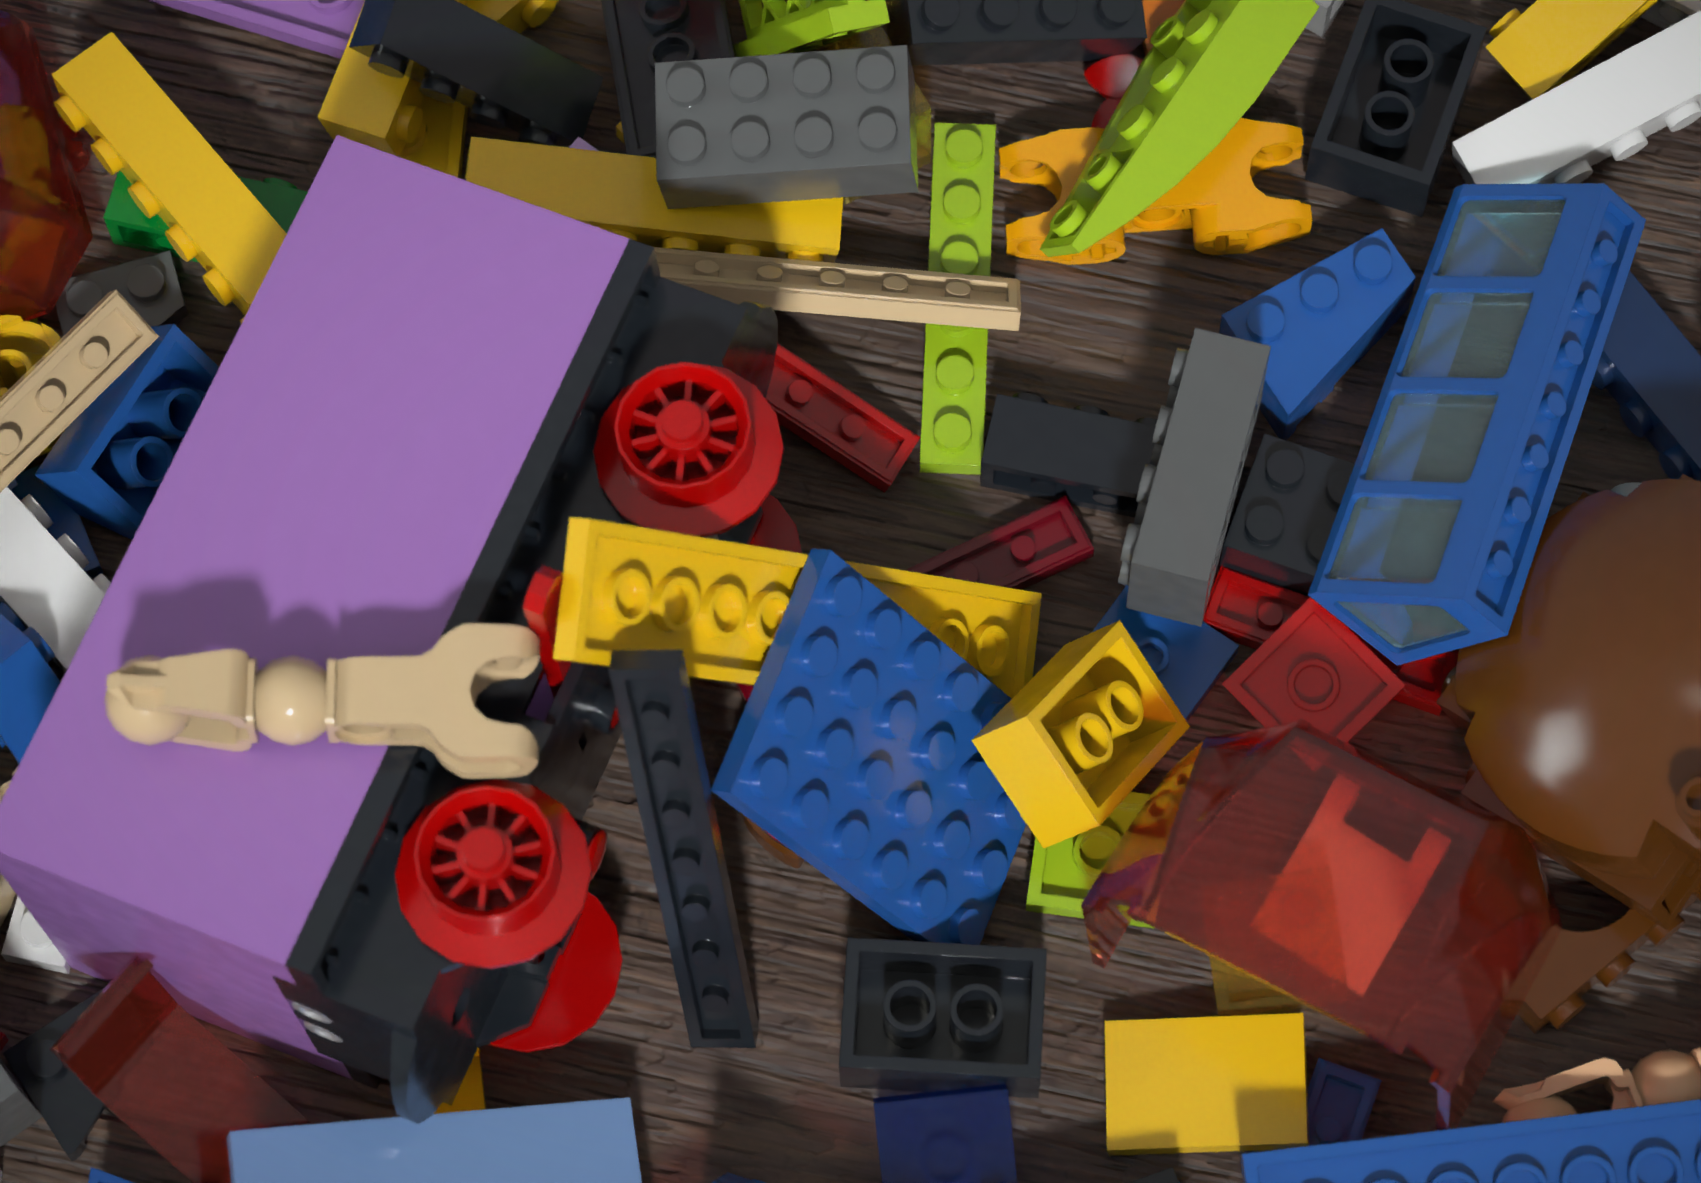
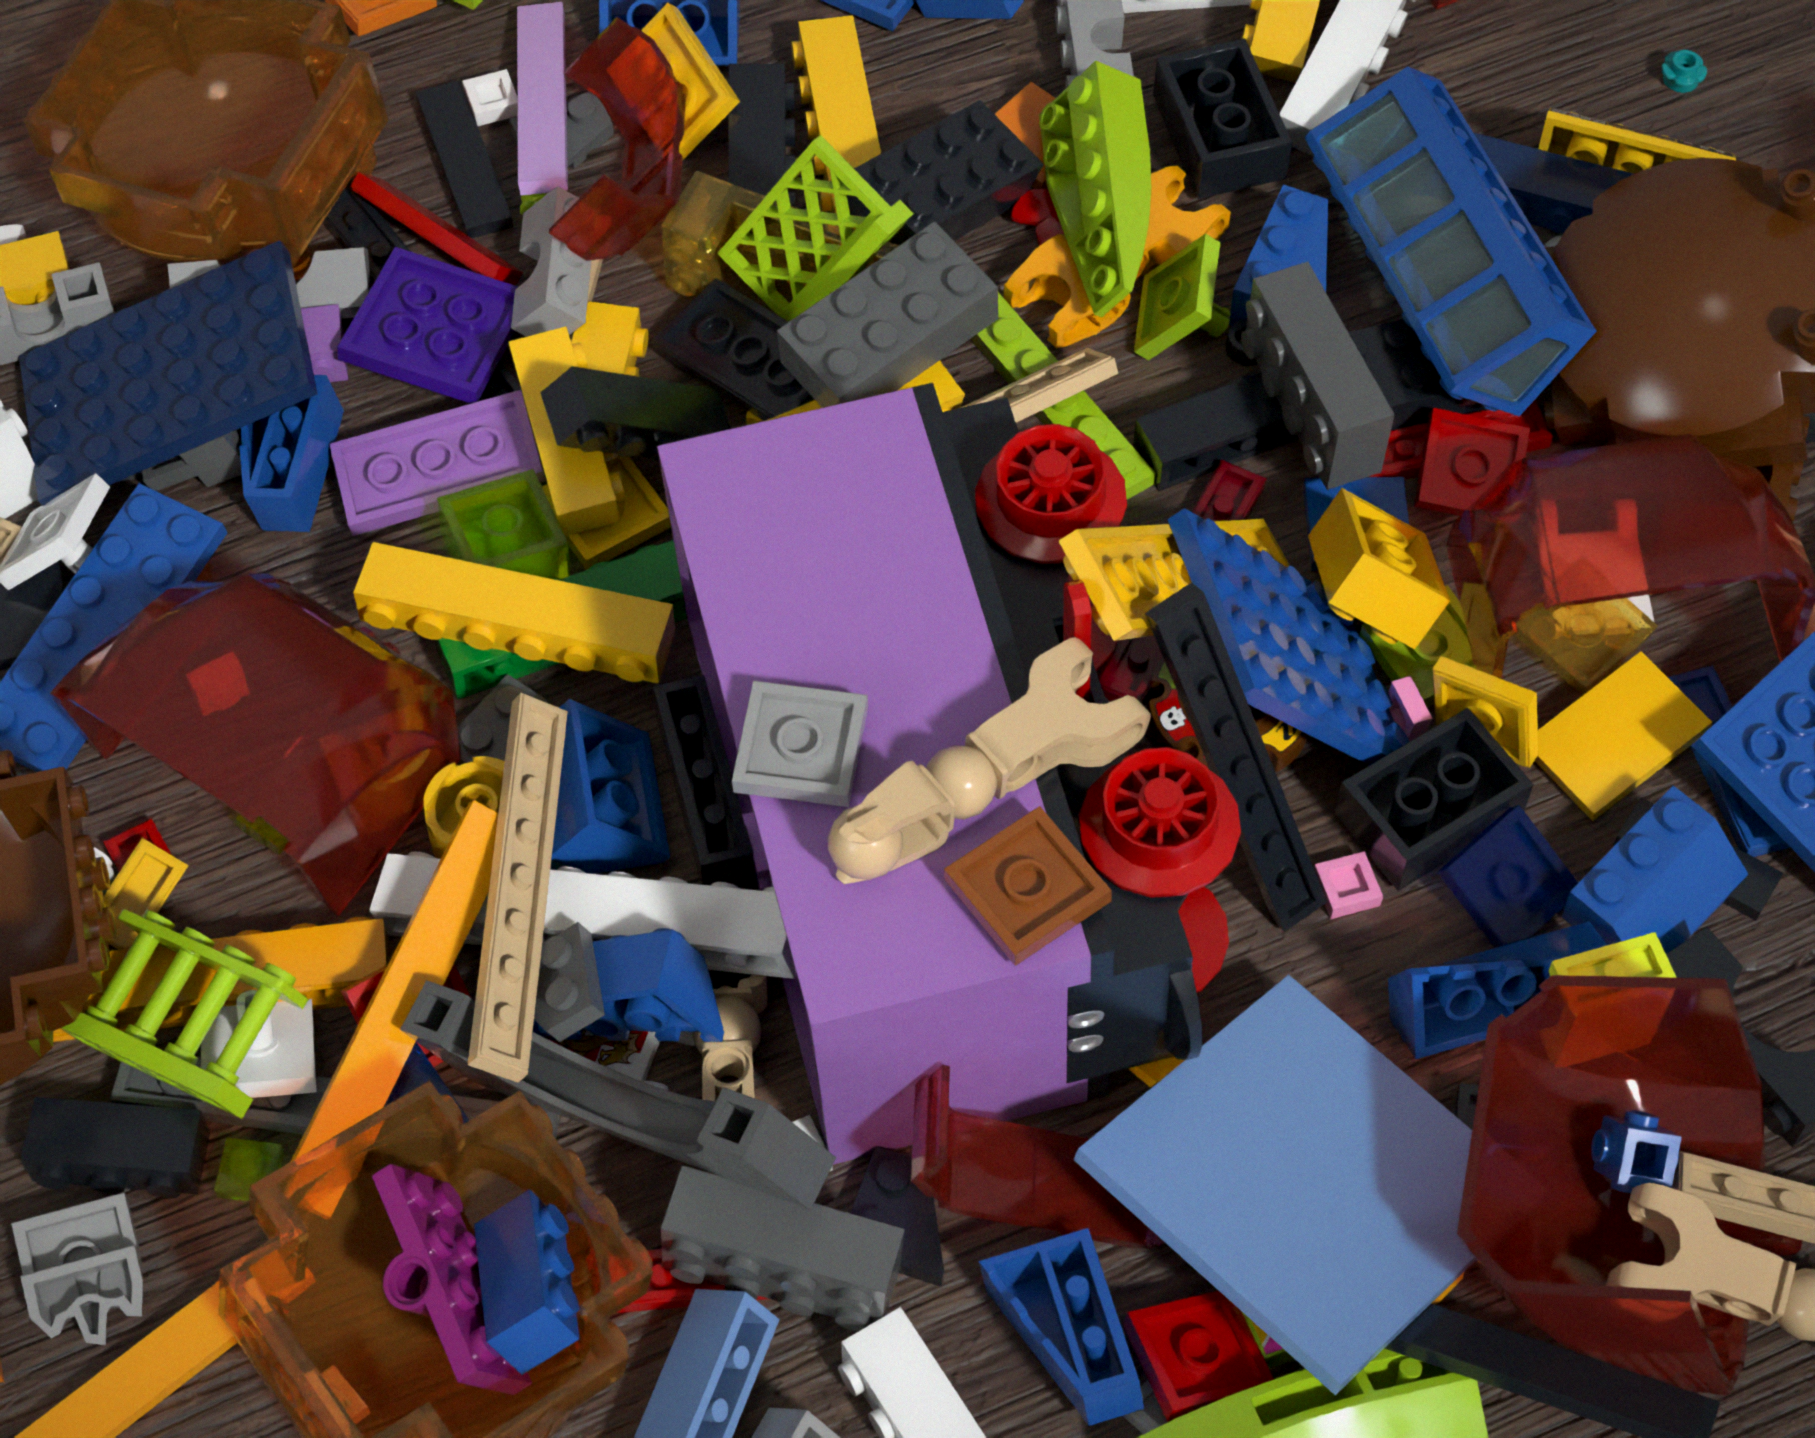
camera: 40 degrees left, 10 degrees down
none -> clear neon green brick [437,469,570,579]
none -> light grey plate [732,681,868,807]
none -> dark orange plate [944,806,1112,966]
none -> lime tile [1134,233,1230,361]
none -> bright pink tile [1314,851,1383,919]
none -> bright pink tile [1388,676,1432,741]
none -> yellow plate [1432,656,1538,768]

